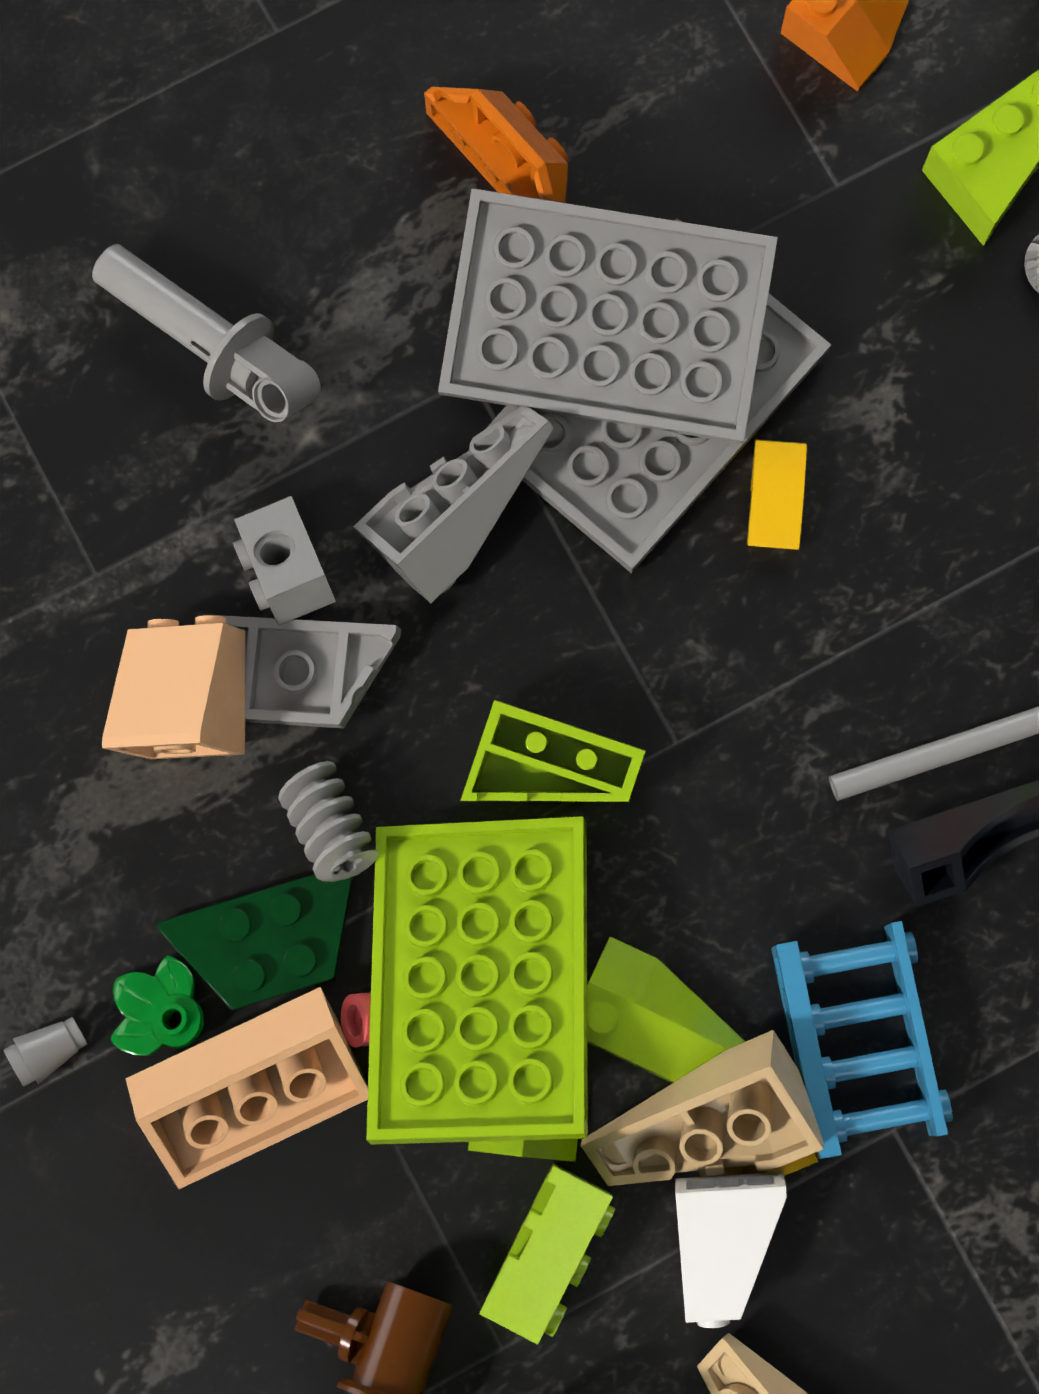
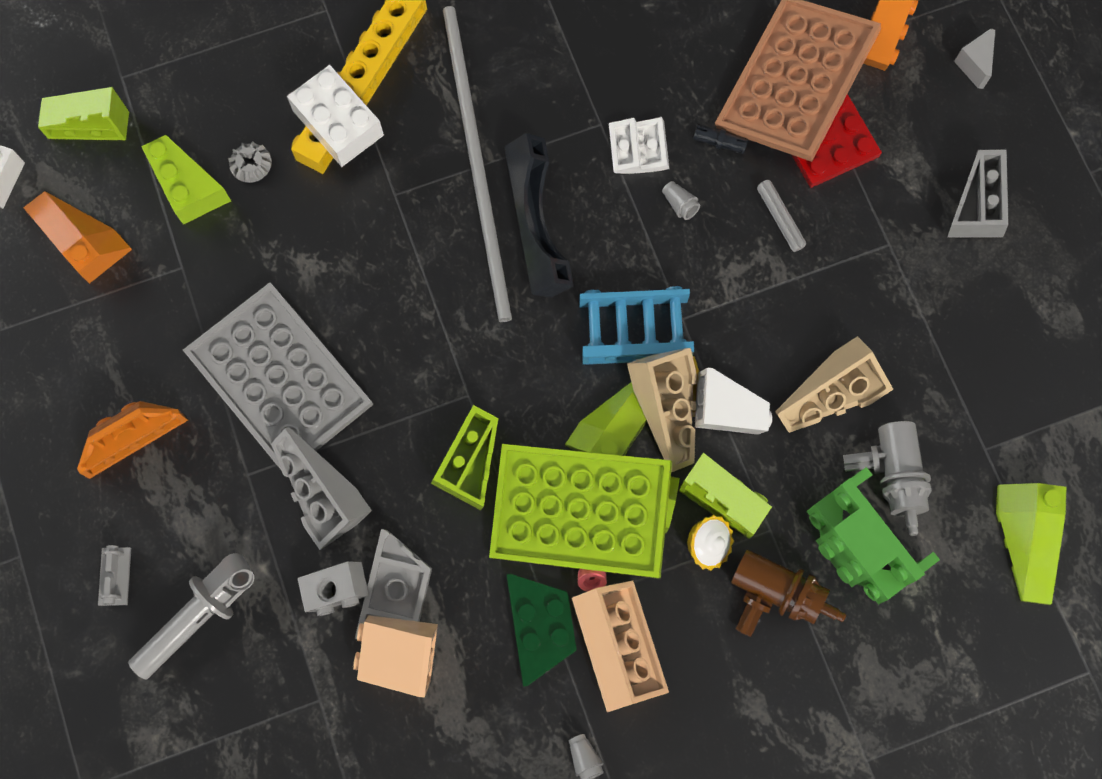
camera: 85 degrees left, 5 degrees down
green plate [111,955,204,1056] -> none
light grey piece [278,761,379,882] -> none
light grey plate [438,188,778,444] -> none
yellow slope [747,439,807,550] -> none
none -> light grey hinge [98,545,131,606]
none -> white piece [687,515,734,571]

